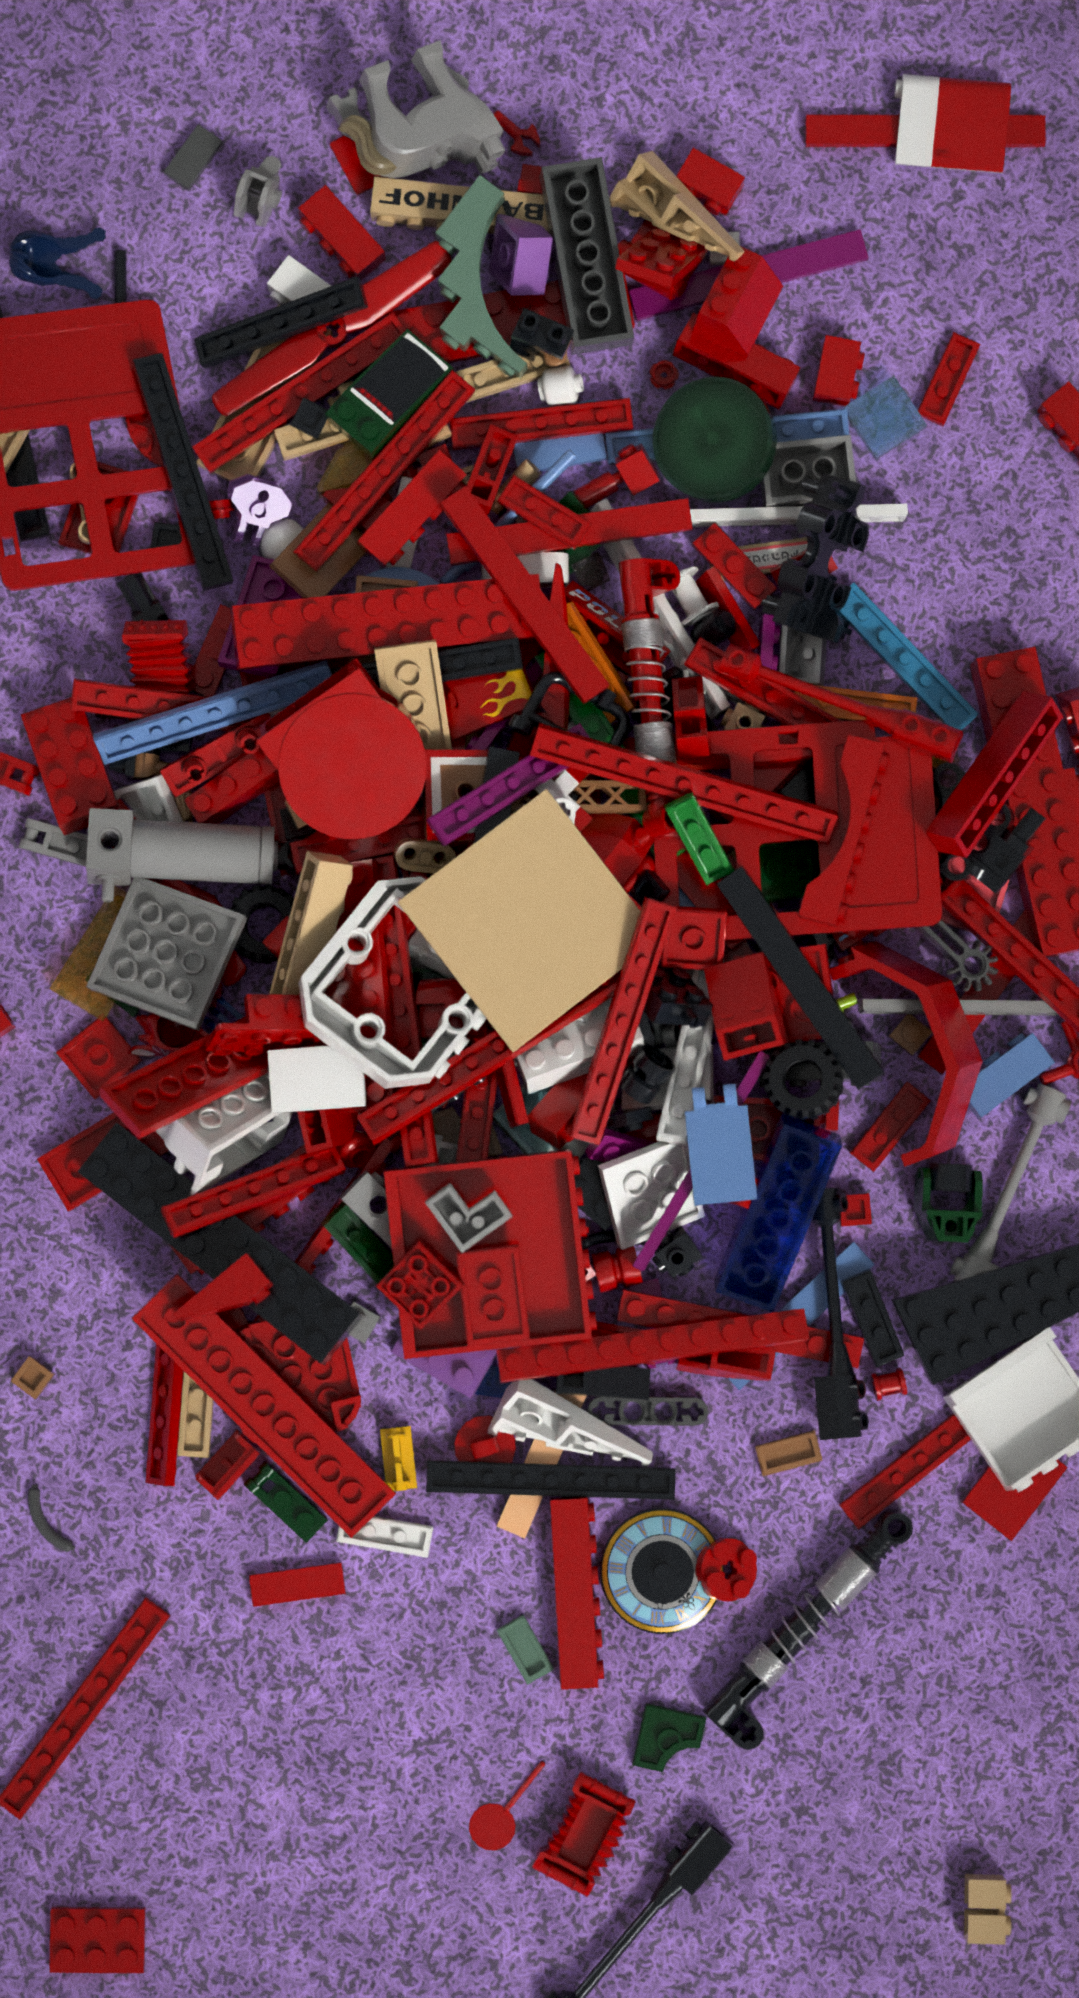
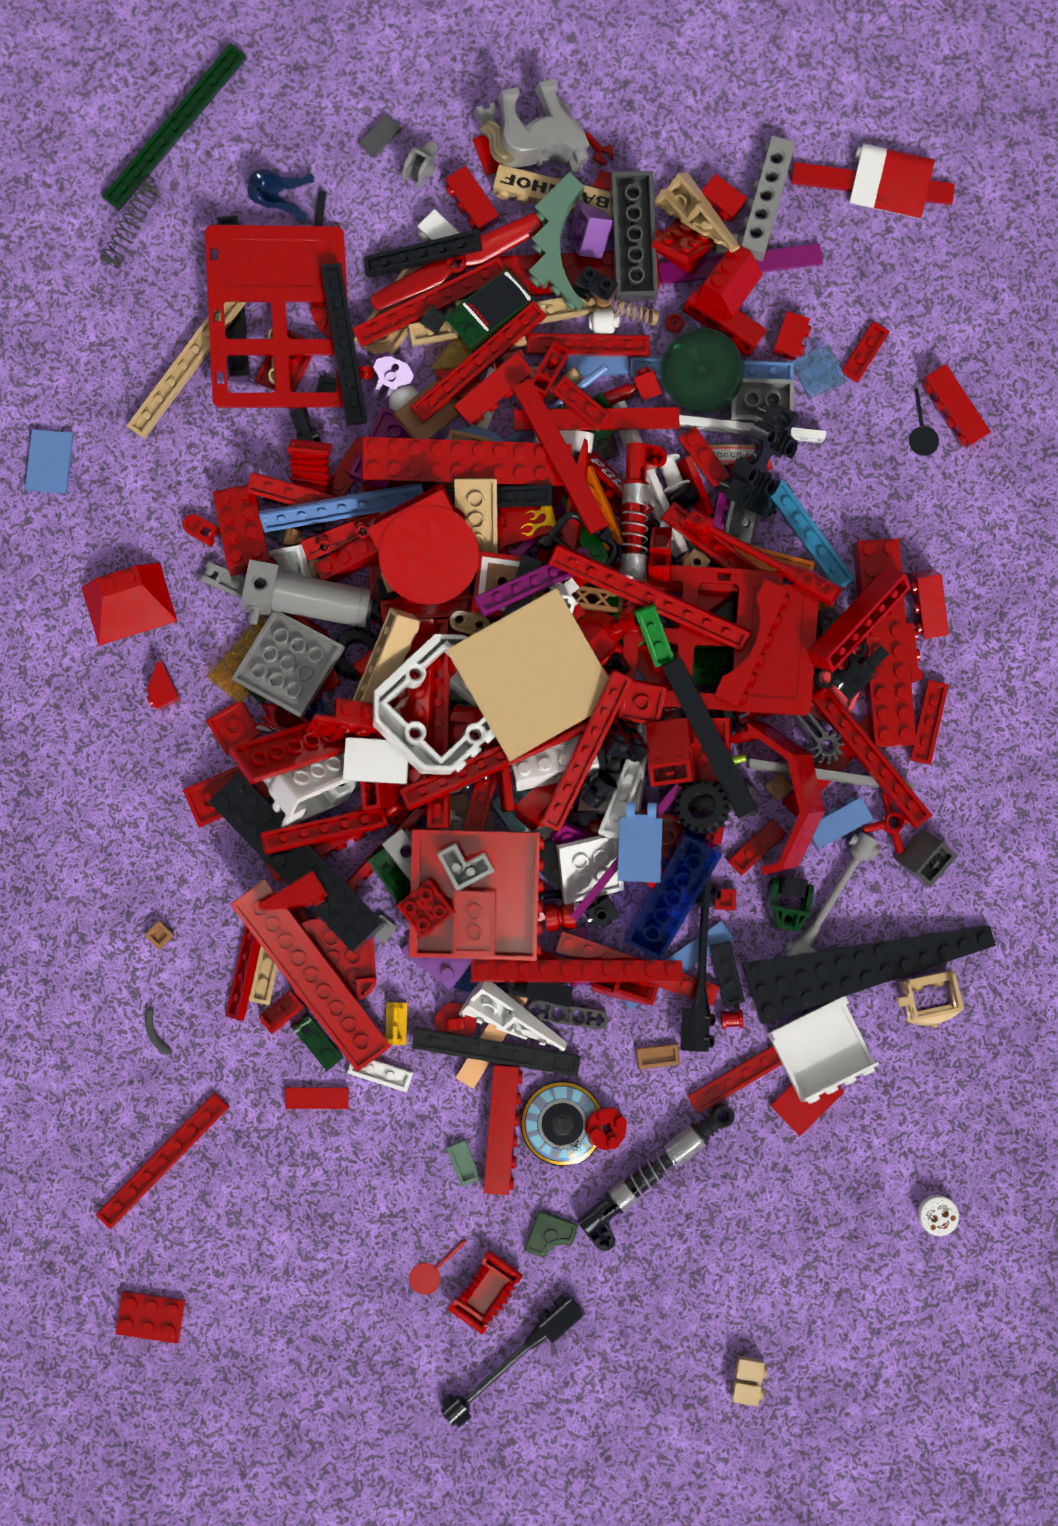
camera: 10 degrees right, 0 degrees up
none -> tan piece [613,299,659,326]
none -> light grey brick [738,136,796,261]
none -> black piece [909,388,939,456]

